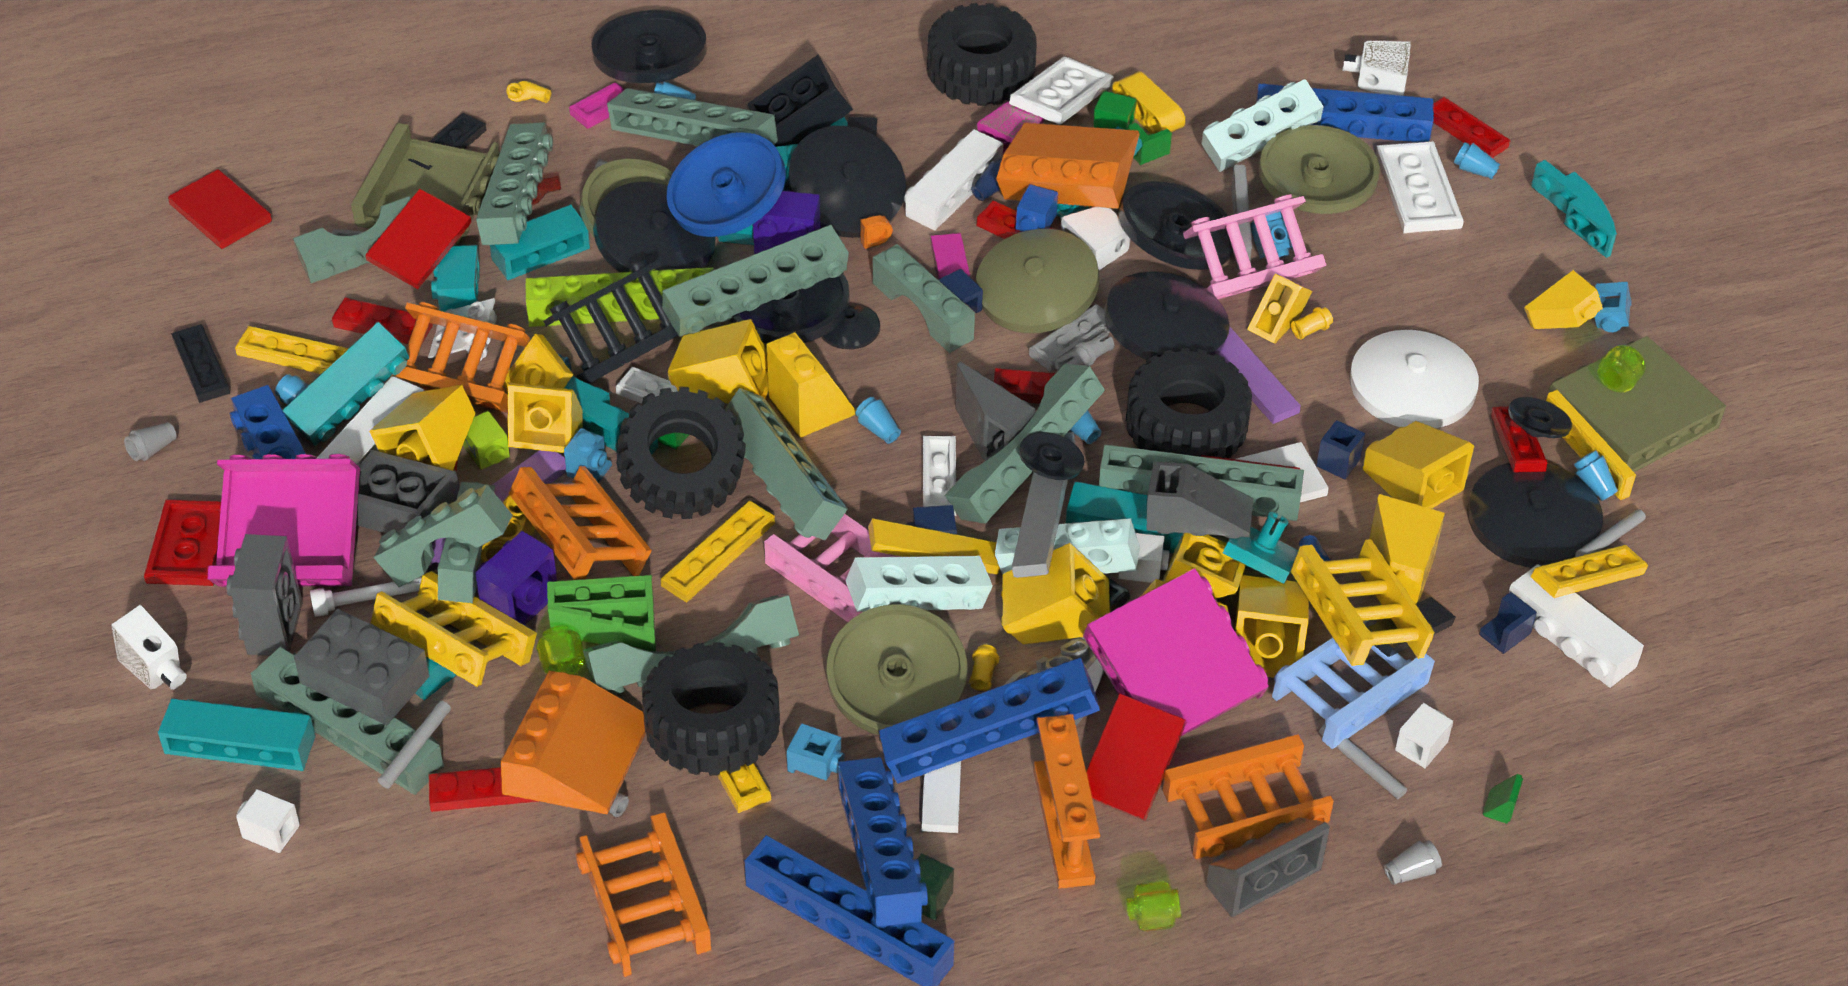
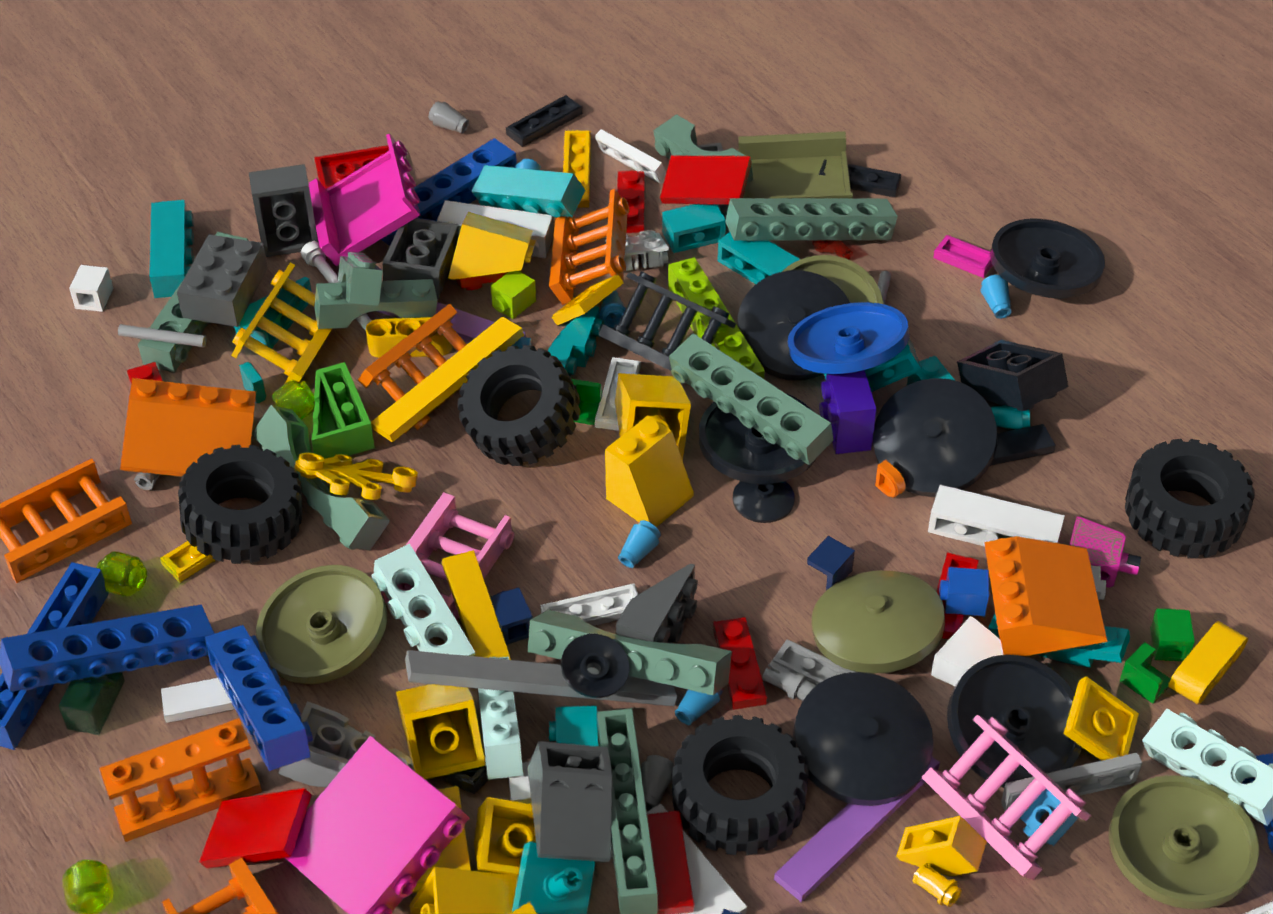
camera: 75 degrees right, 0 degrees up
white torso [111,605,187,690] -> none
red tile [168,169,272,250] -> none
dark purple brick [475,531,557,625] -> none
yellow arm [506,81,552,103] -> none
yellow slope [508,383,583,453] -> none
sand green brick [607,88,778,146] -> none
yellow tile [661,500,775,603] -> none
sand green brick [725,388,848,540] -> none
dark azure brick [787,723,845,781] -> none
sand green arch [873,244,975,353] -> none
dark pink tile [931,233,970,279] -> none
yellow pin [969,645,1000,691] -> none
white tile [1009,56,1114,125] -> none
none -> clear neon green head [96,551,147,597]
none -> teal tile [239,361,266,404]
none -> yellow plant [294,453,418,500]
none -> yellow tile [371,317,524,443]
none -> white tile [595,129,666,184]
none -> yellow tile [1064,676,1139,761]

